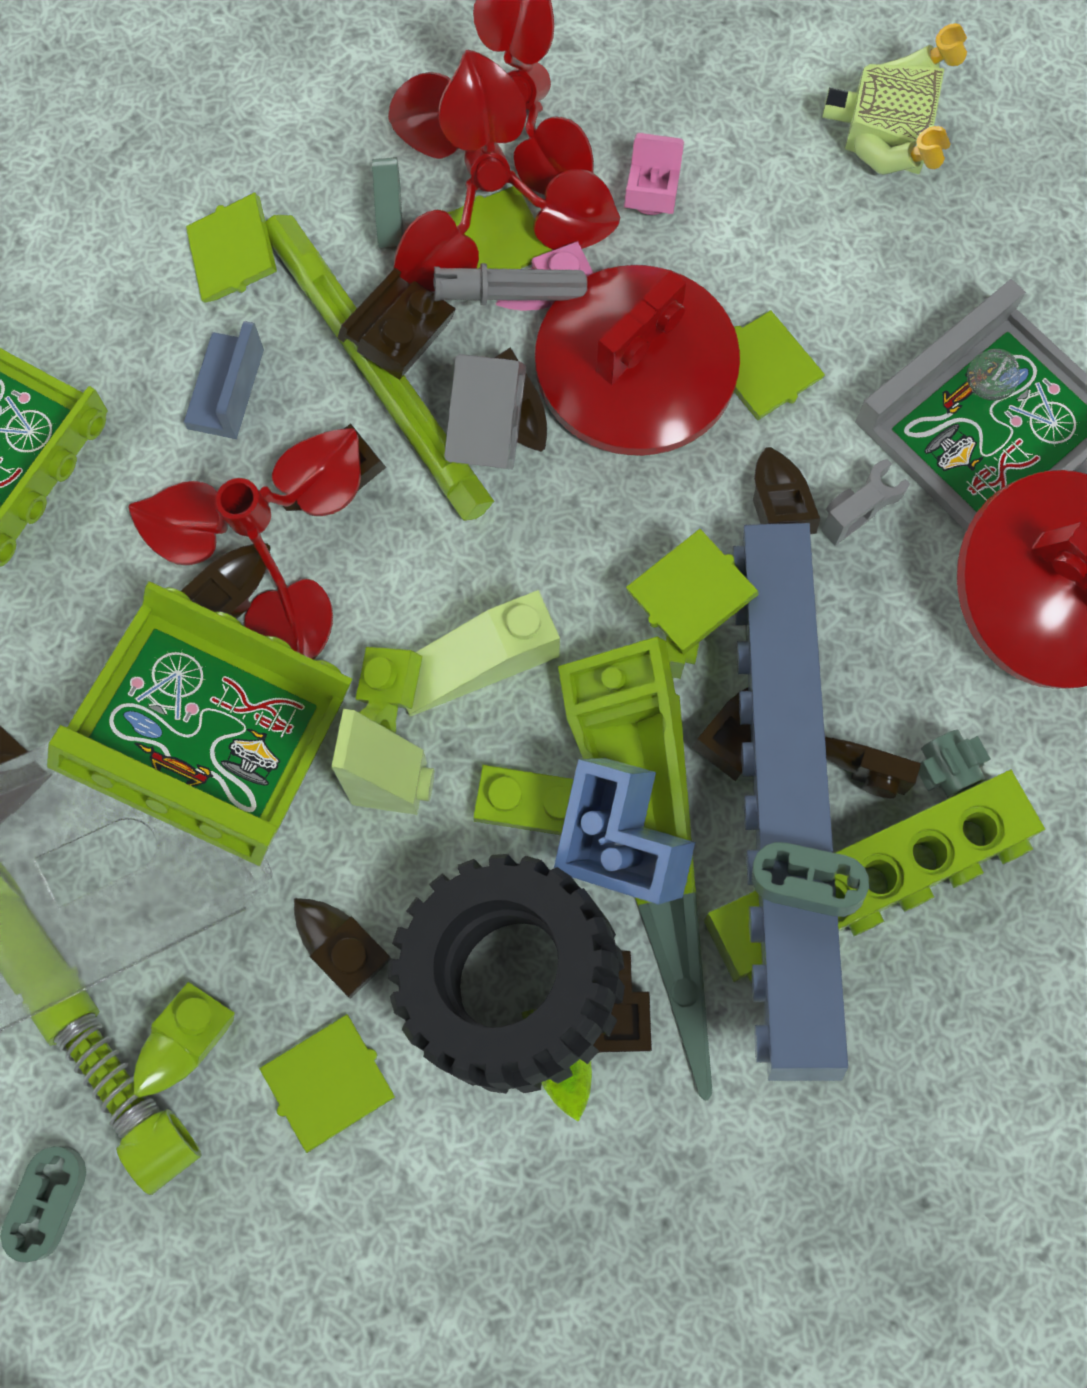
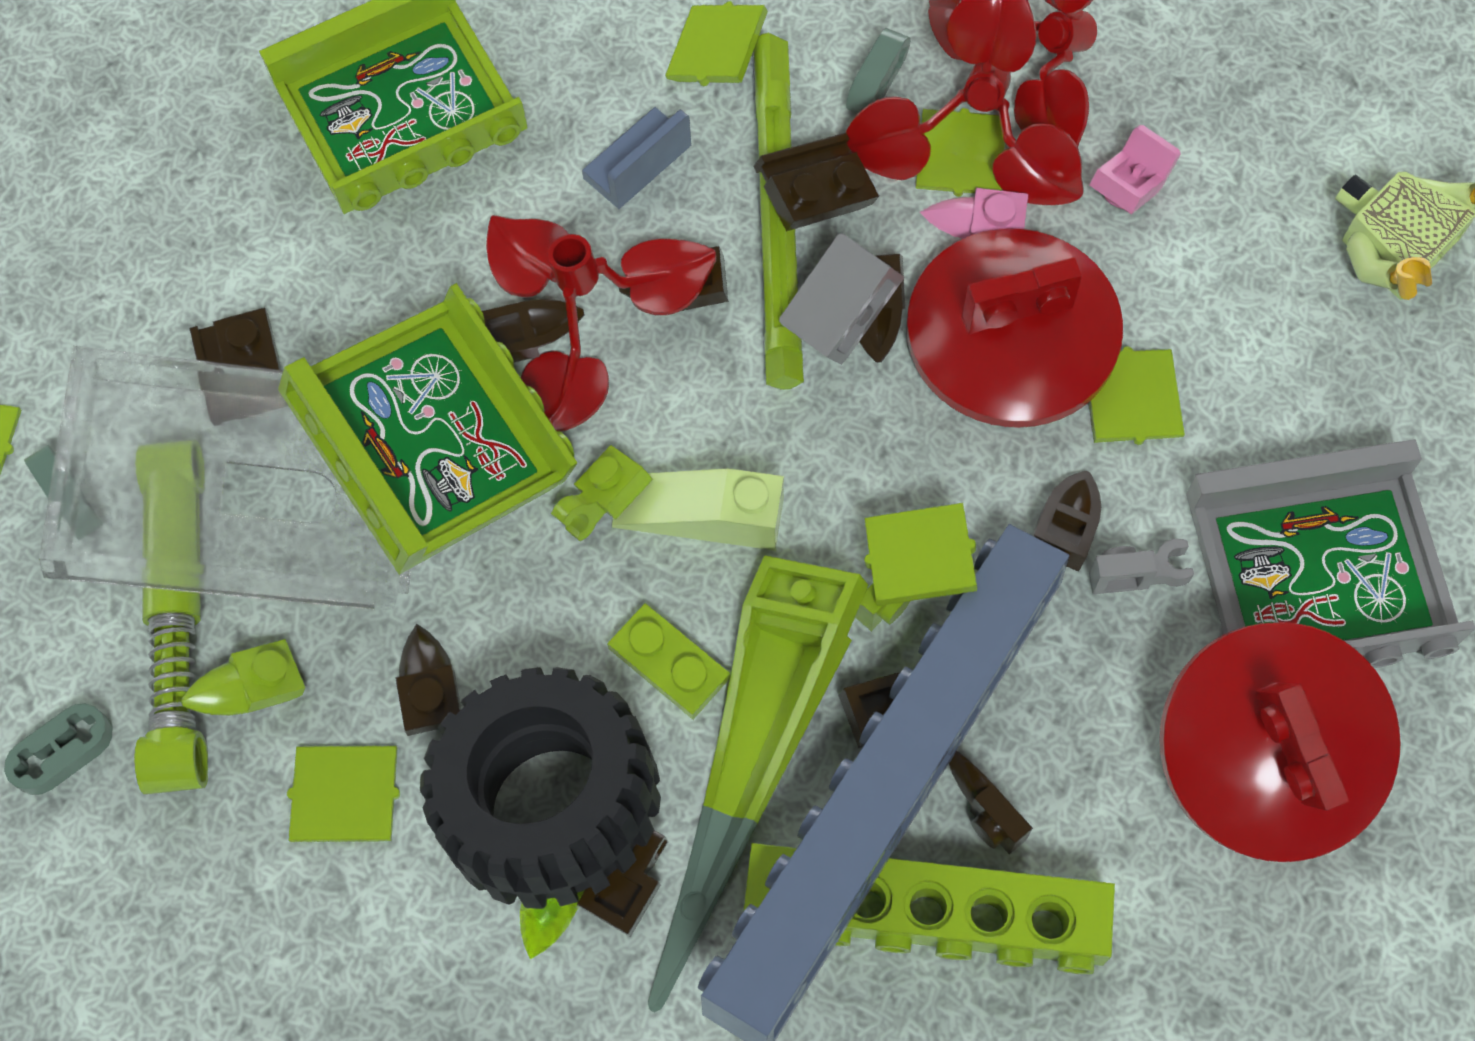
camera: 35 degrees right, 5 degrees down
yellowish green slope [331,709,435,815] -> none
light grey axle [434,263,587,305] -> none
medium blue brick [554,758,696,905] -> none
sand green beam [752,842,869,917] -> none
sand green gear [918,729,991,798] -> none
clear plate [967,349,1020,400] -> none

